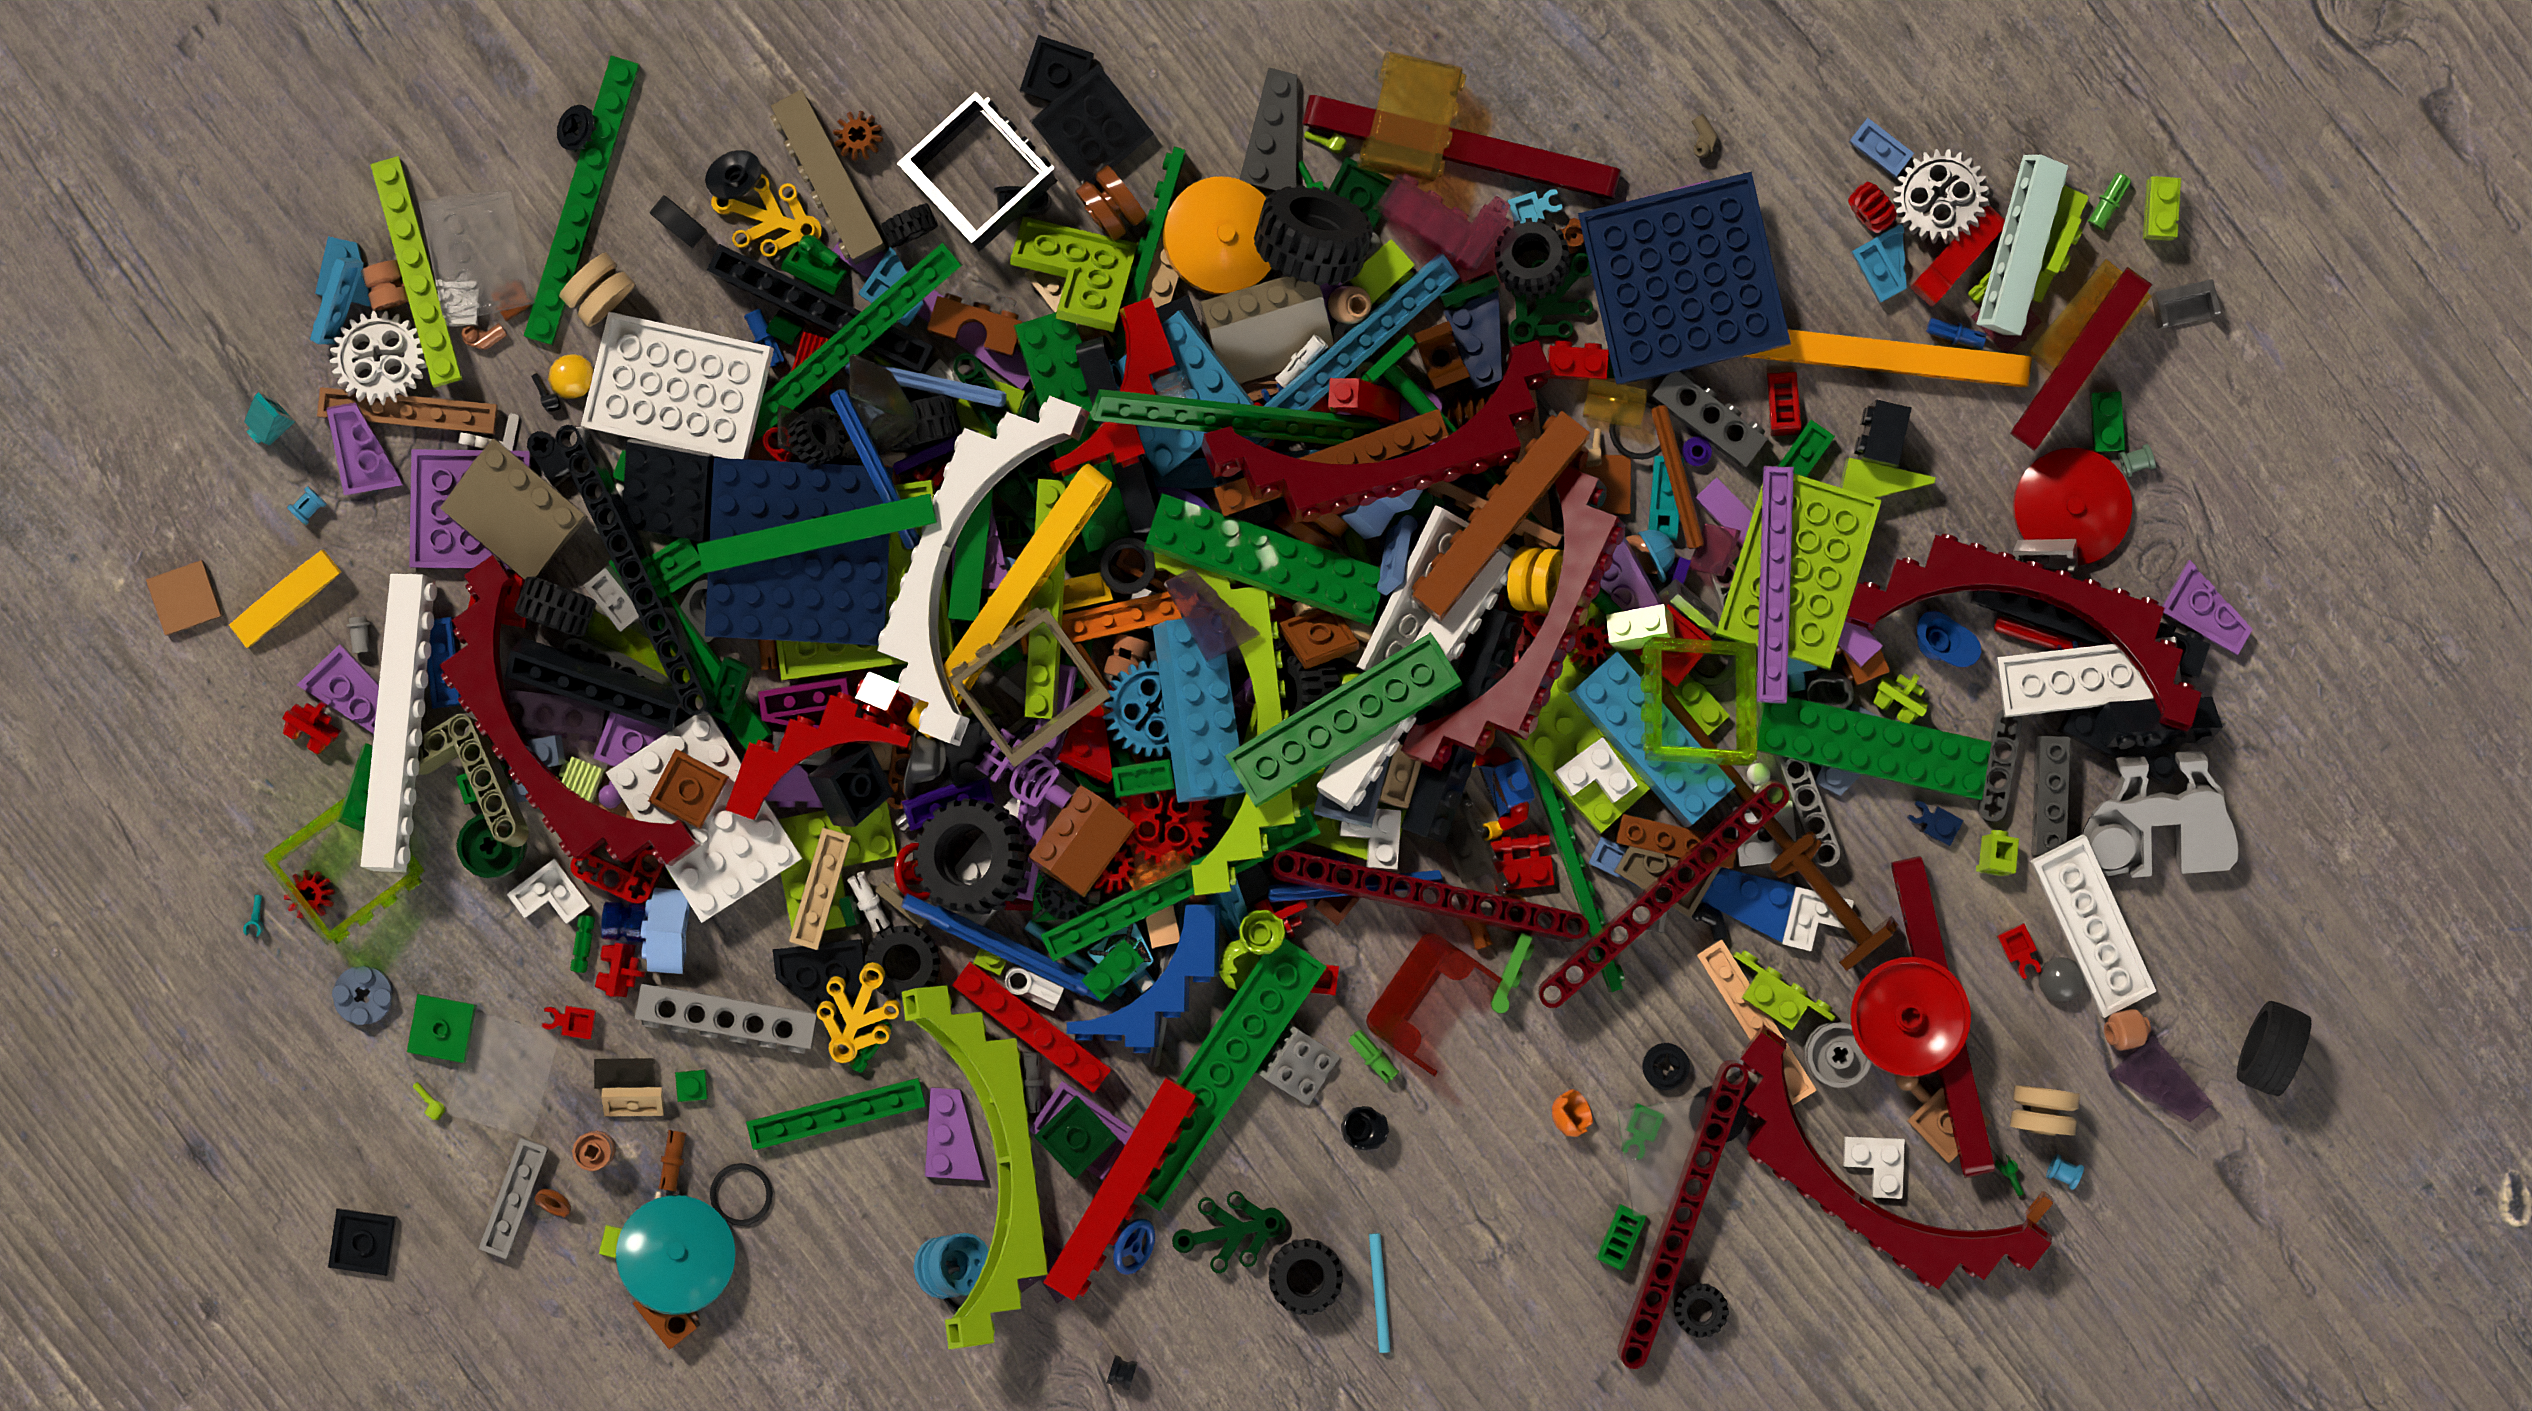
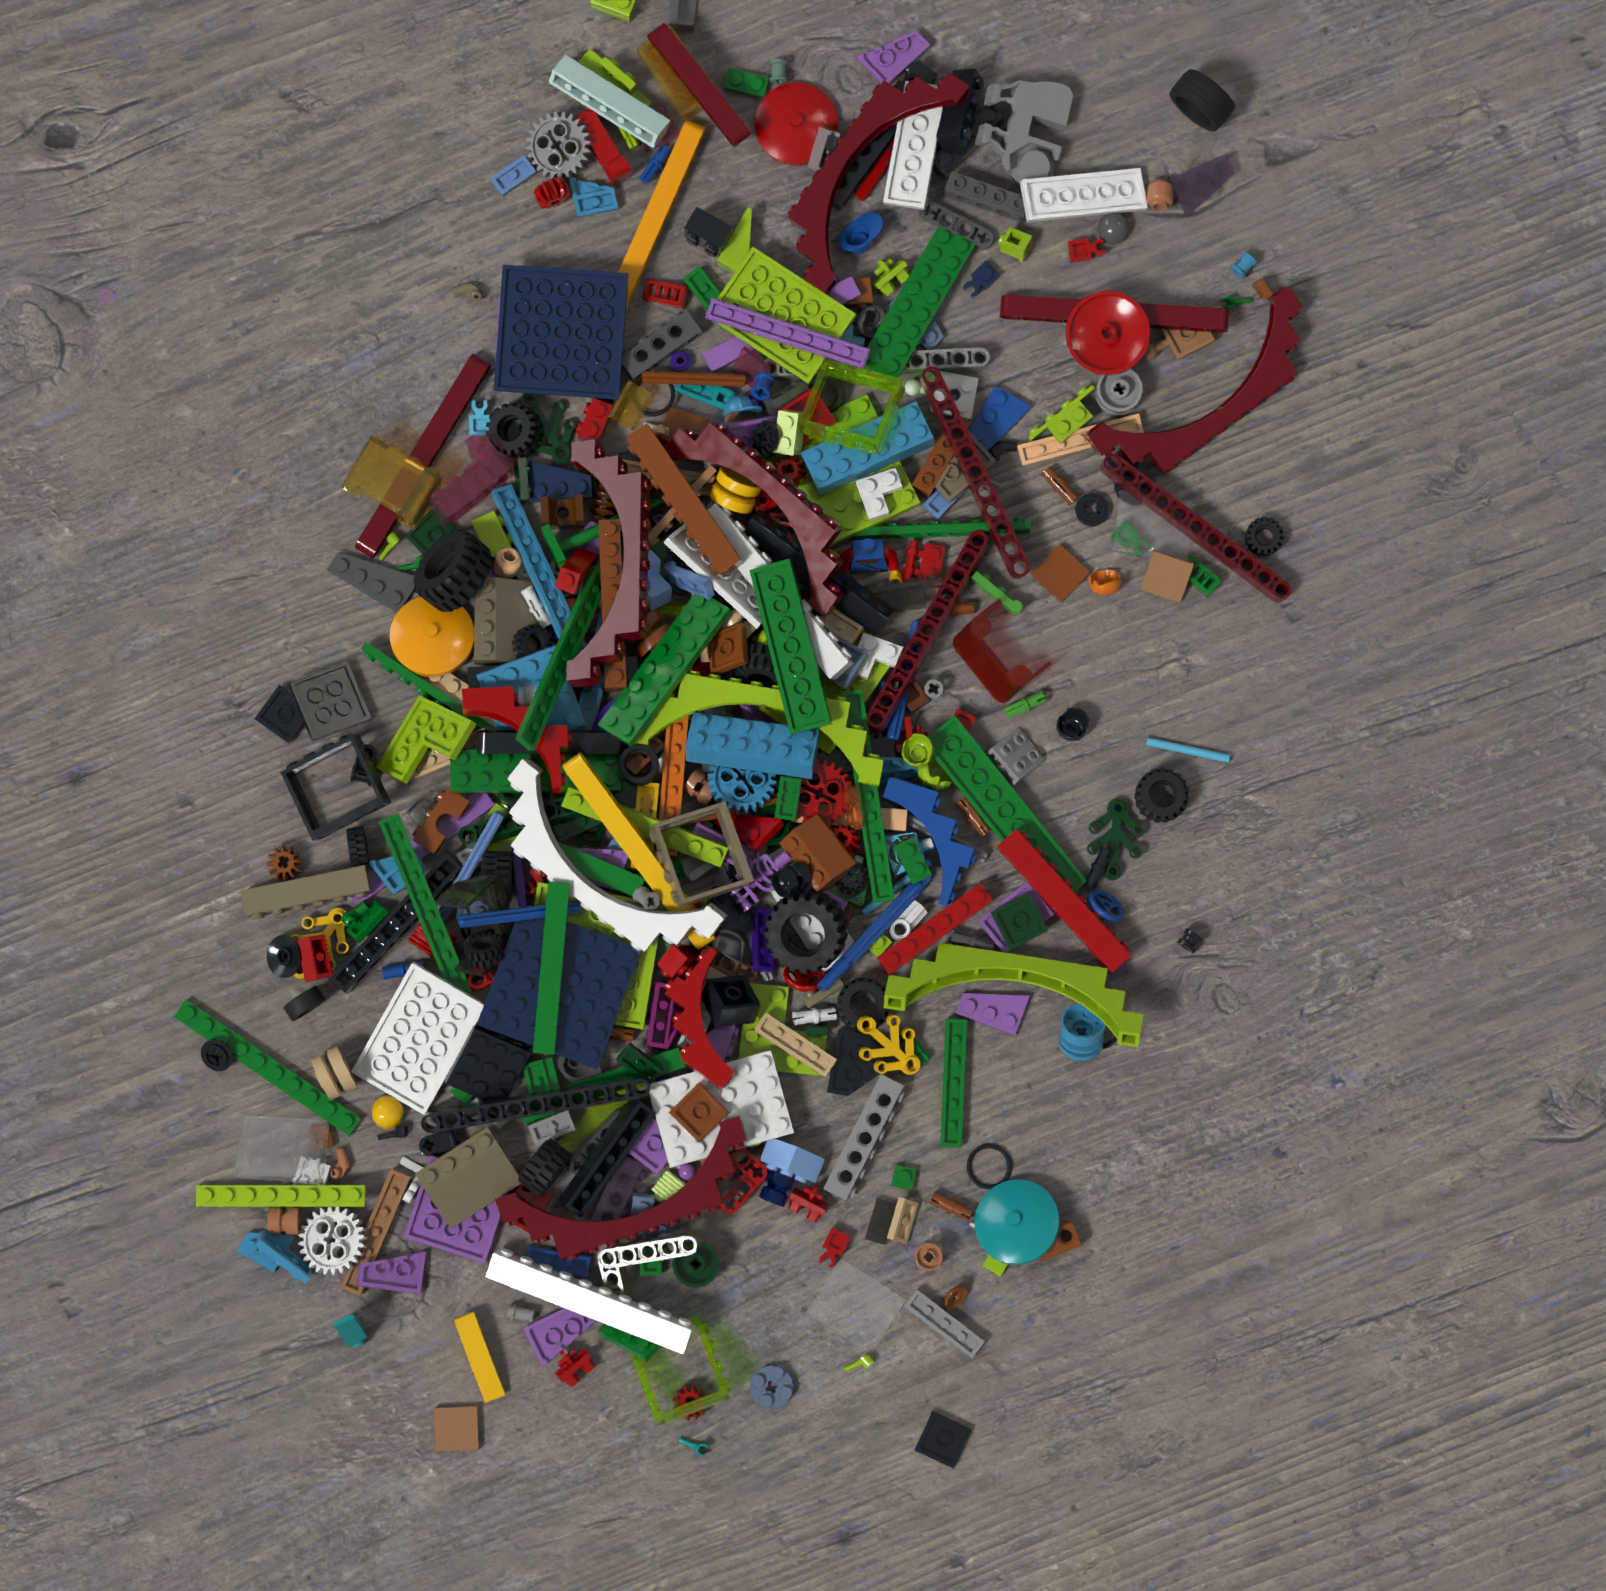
camera: 75 degrees left, 5 degrees down
dark azure bush [287,486,327,525] -> none
green plate [407,994,477,1063] -> none
white plate [507,859,591,924] -> none
green axle [570,915,595,973] -> none
dark green tile [766,310,806,345] -> none
dark orange wheel [1075,165,1147,242] -> none
wing [1164,568,1260,662] -> none
dark orange plate [1558,218,1585,254] -> none
reddish brown piece [1646,674,1899,971] -> none
white plate [1781,887,1854,951] -> none
white plate [1843,1136,1905,1199] -> none
tan wheel [2010,1085,2080,1136] -> none
bright green axle [2088,173,2131,231] -> none
none -> red brick [297,934,333,982]
none -> black tyre [512,624,553,658]
none -> light grey bush [633,886,660,911]
none -> black gear [751,420,779,455]
none -> blue bush [752,372,774,400]
none -> black wheel [771,861,812,898]
none -> light grey bush [924,679,943,701]
none -> dark orange pin [956,797,992,838]
none -> dark orange tile [1030,543,1090,603]
none -> dark orange pin [1041,466,1079,506]
none -> black pin [1084,846,1114,889]
none -> medium nougat tile [1140,549,1194,603]

